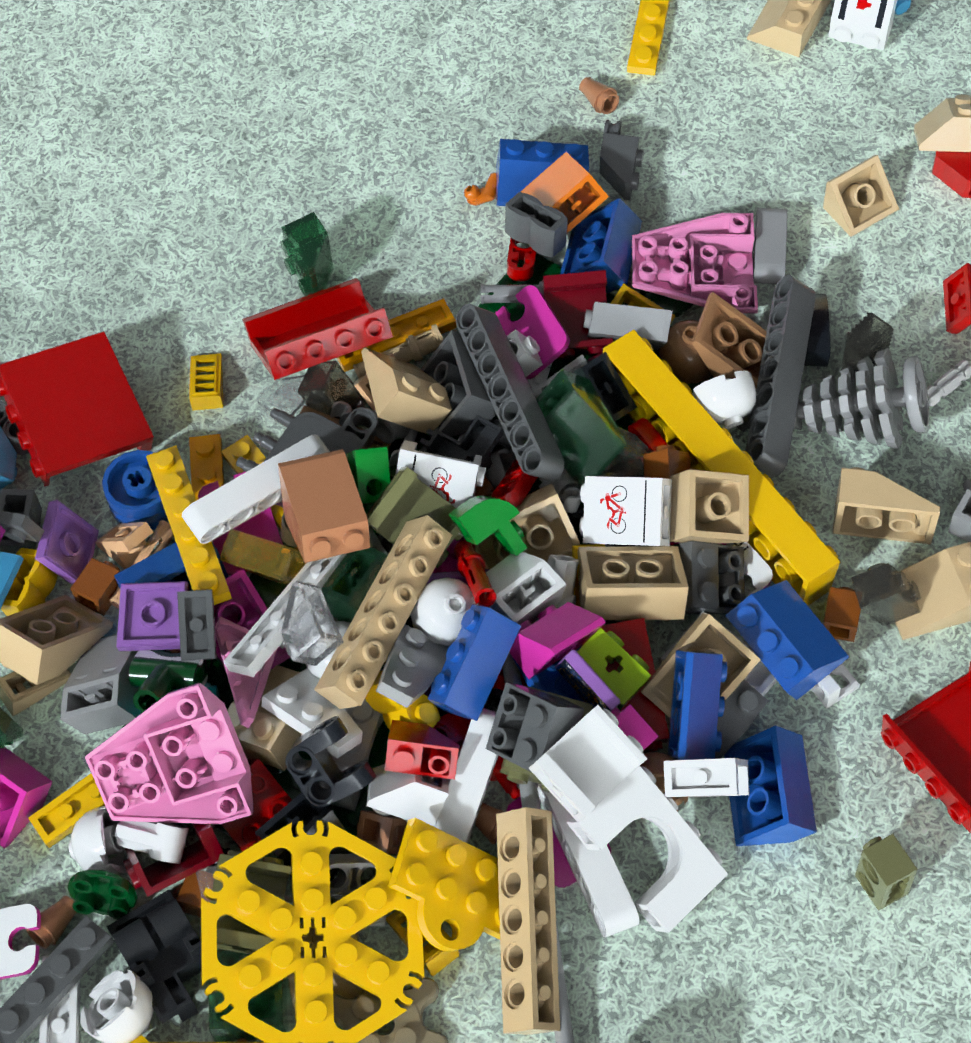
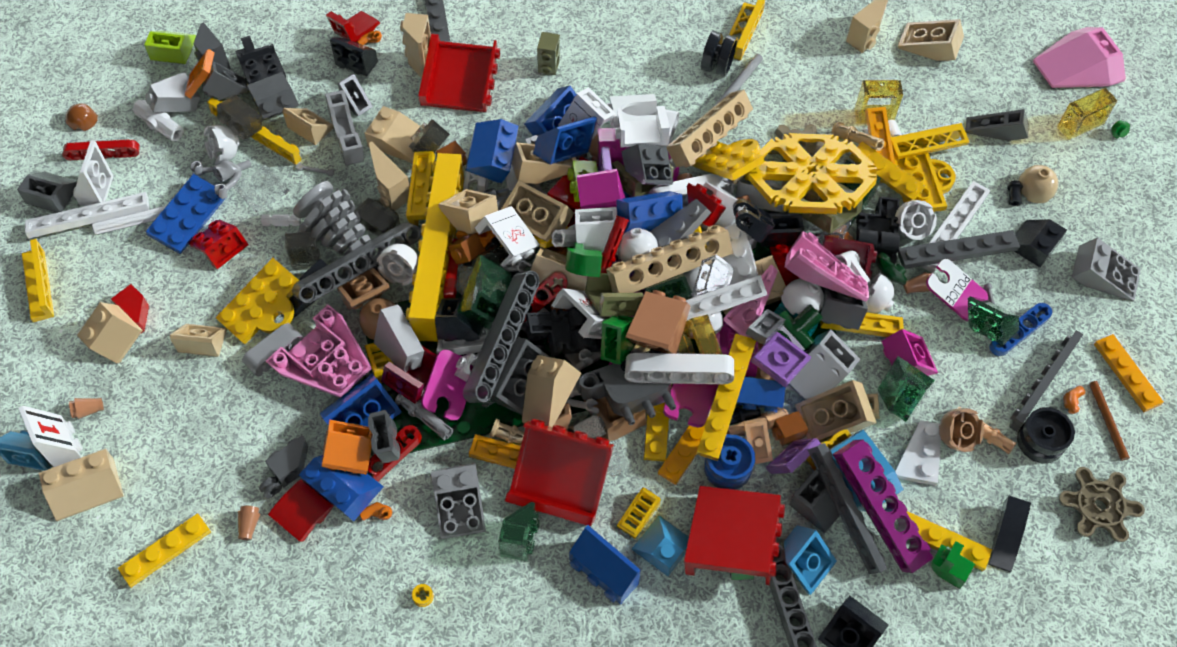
camera: 145 degrees left, 0 degrees up
none -> nougat cone [69,398,104,419]
none -> yellow plate [215,257,300,344]
none -> red slope [268,479,334,542]
none -> clear smoke brick [354,198,400,237]
none -> yellow fence [406,151,435,226]
none -> yellow bush [412,584,434,607]
none -> light grey slope [431,463,486,539]
none -> blue slope [569,525,641,605]
none -> dark azure slope [632,515,689,576]

